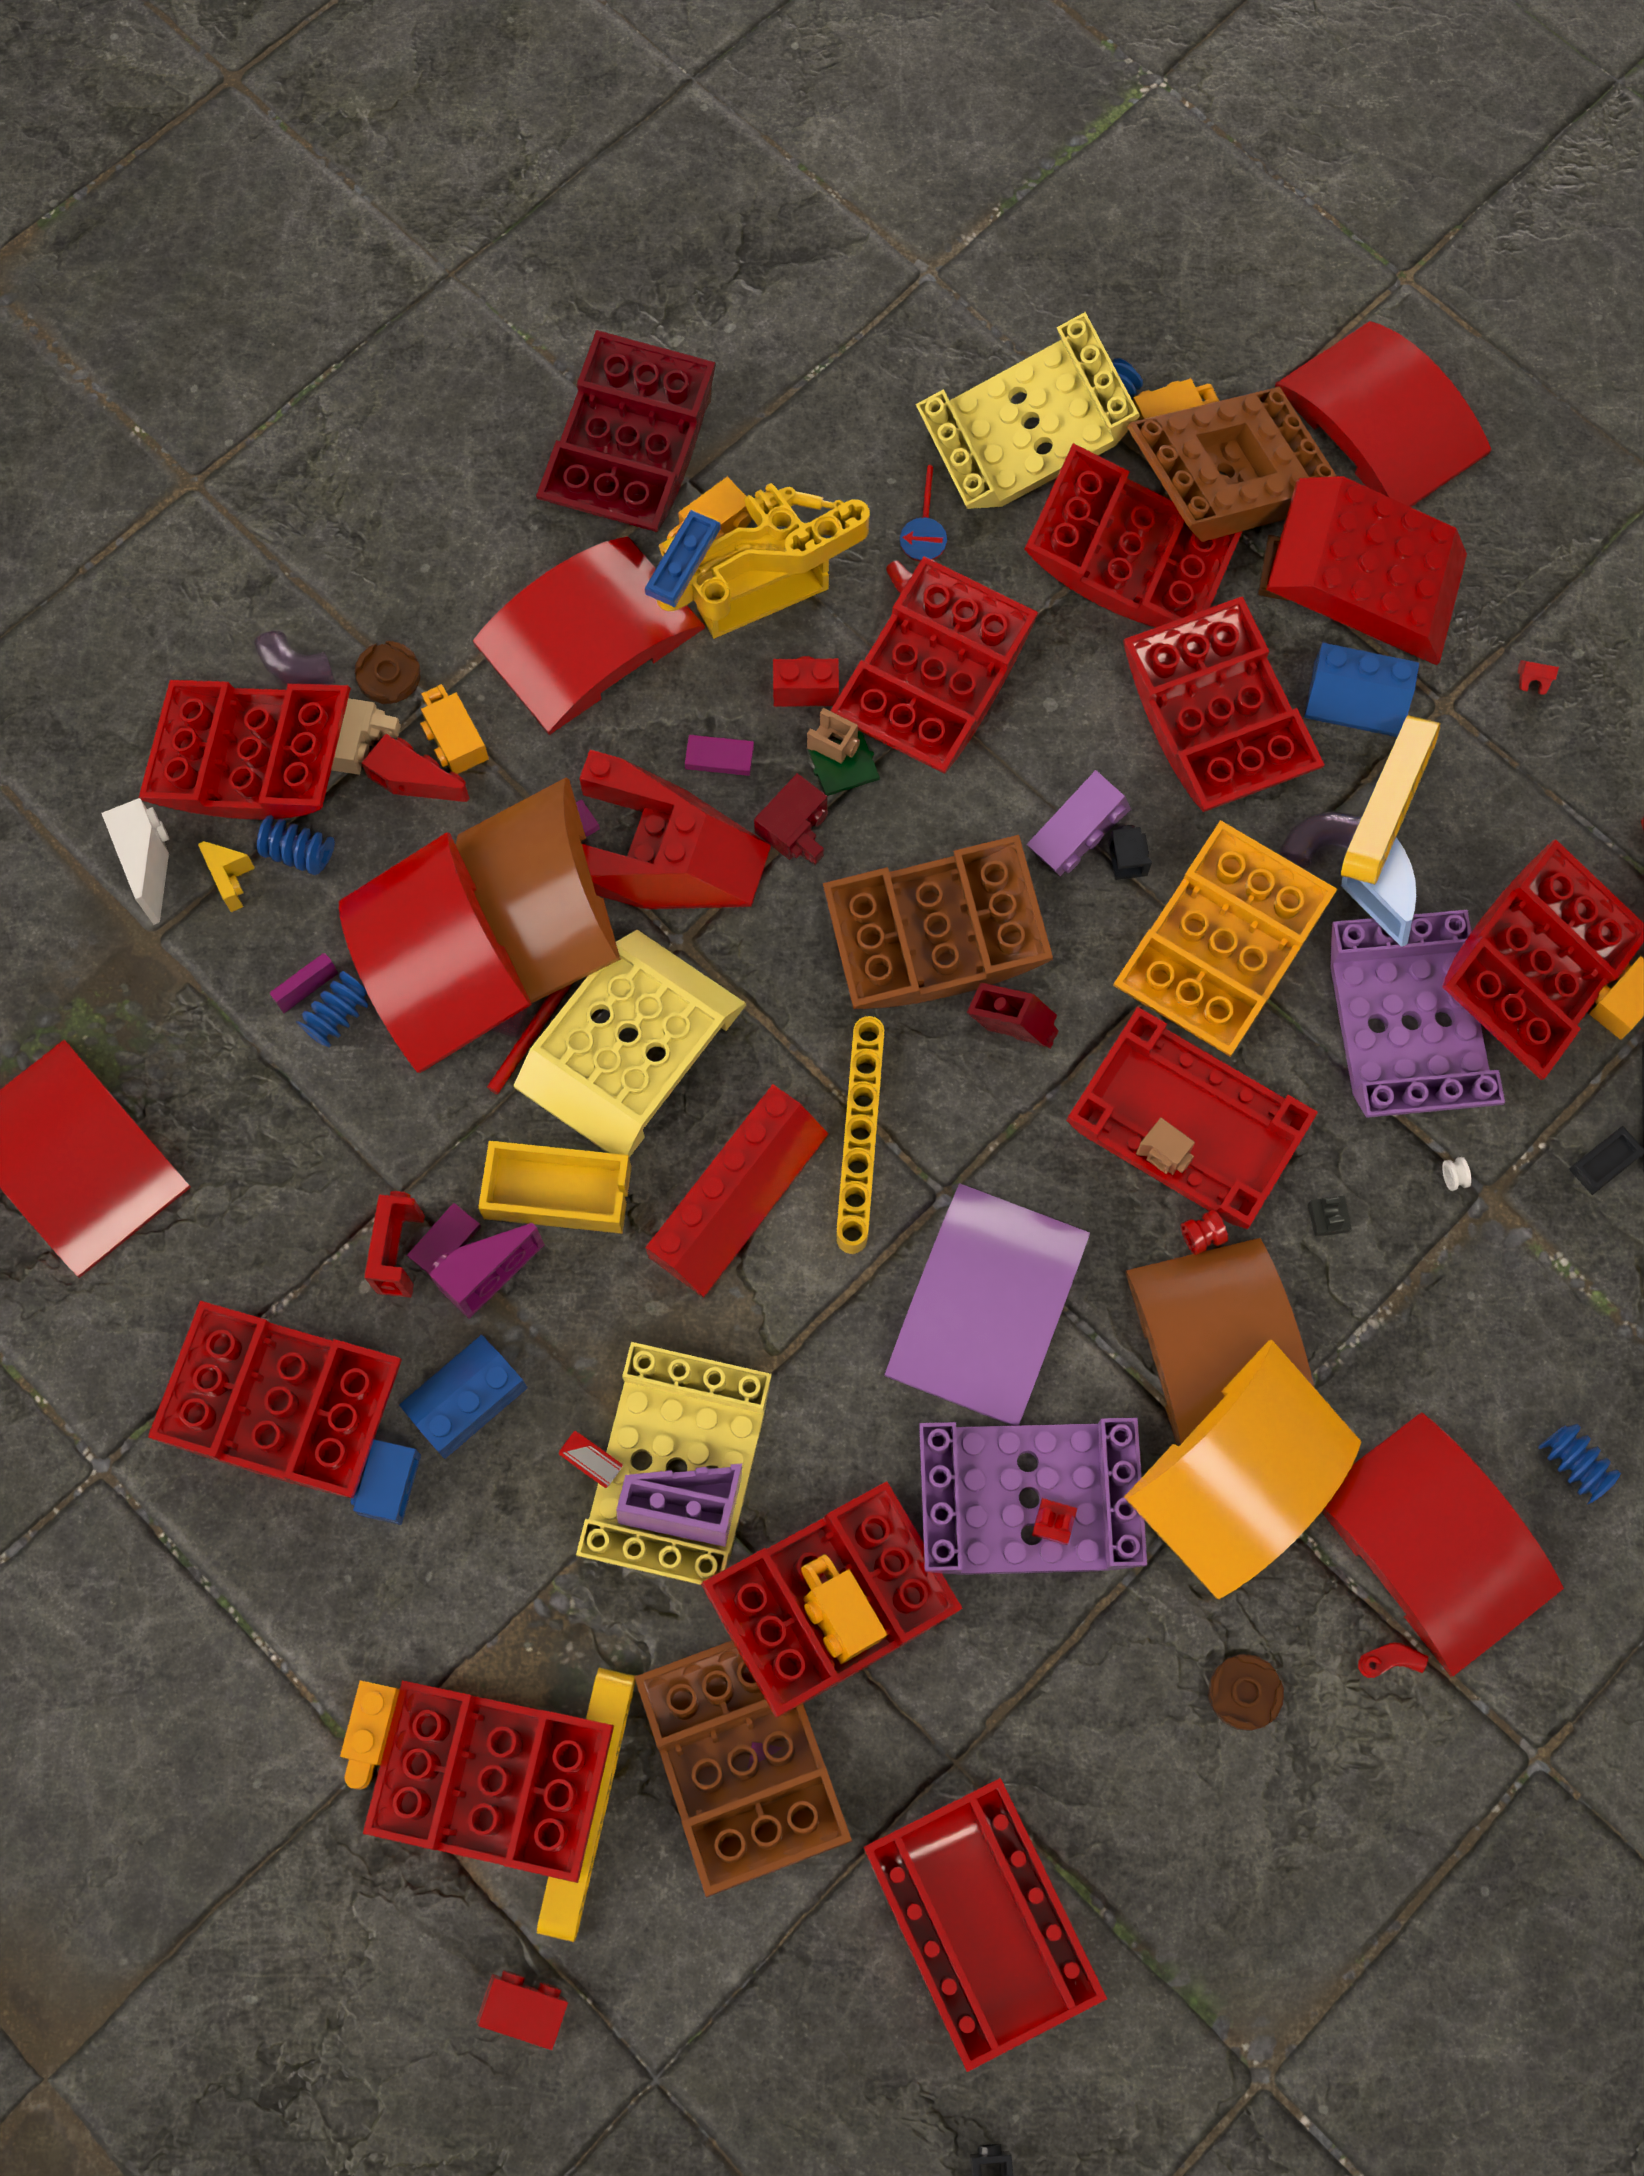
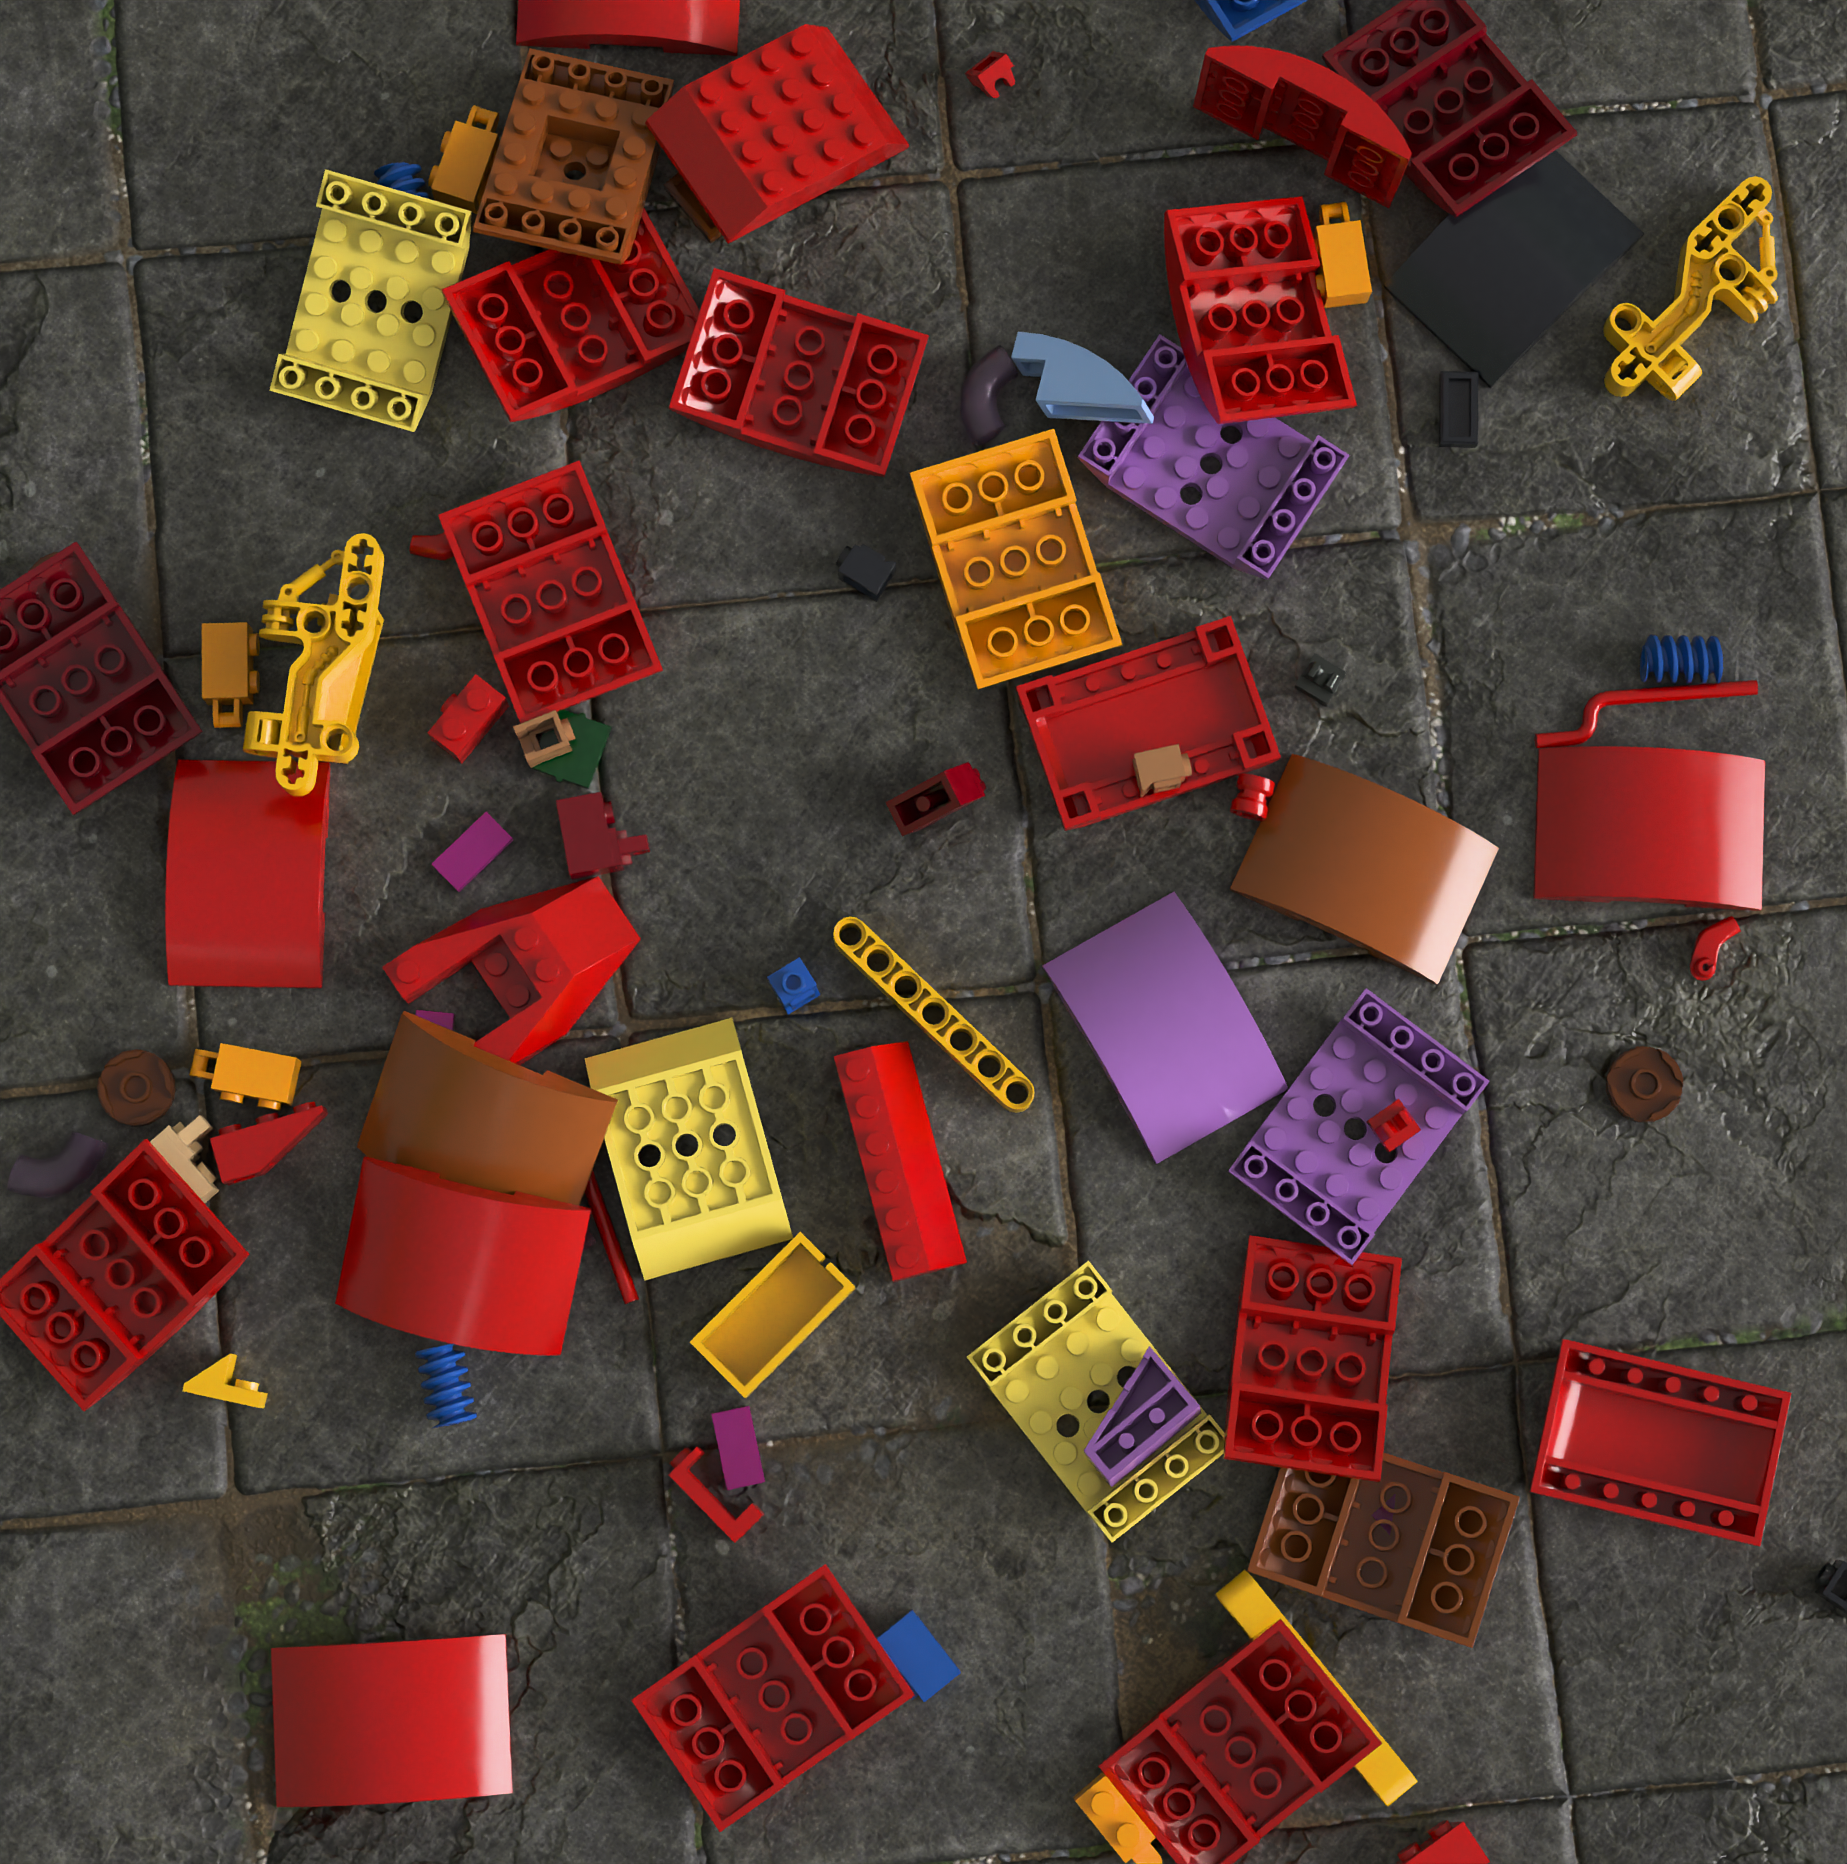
camera: 55 degrees left, 10 degrees up
white slope [101,798,170,925] -> none
blue piece [257,815,335,875] -> none
magenta tile [270,953,338,1014] -> none
blue slope [399,1335,528,1459] -> none
magenta slope [429,1223,545,1319] -> none
sticker [559,1431,623,1488] -> none
blue tile [645,510,721,607] -> none
light orange brick [801,1554,887,1664] -> none
dark orange slope [823,835,1053,1009] -> none
blue piece [900,465,947,562] -> none
medium lavender wedge [1027,770,1131,876] -> none
light orange slope [1124,1340,1361,1599] -> none
blue slope [1304,643,1419,737] -> none
yellow beam [1341,715,1441,885] -> none
white bush [1442,1157,1471,1191] -> none
none -> blue window [767,957,820,1015]
none -> red piece [1534,680,1758,749]

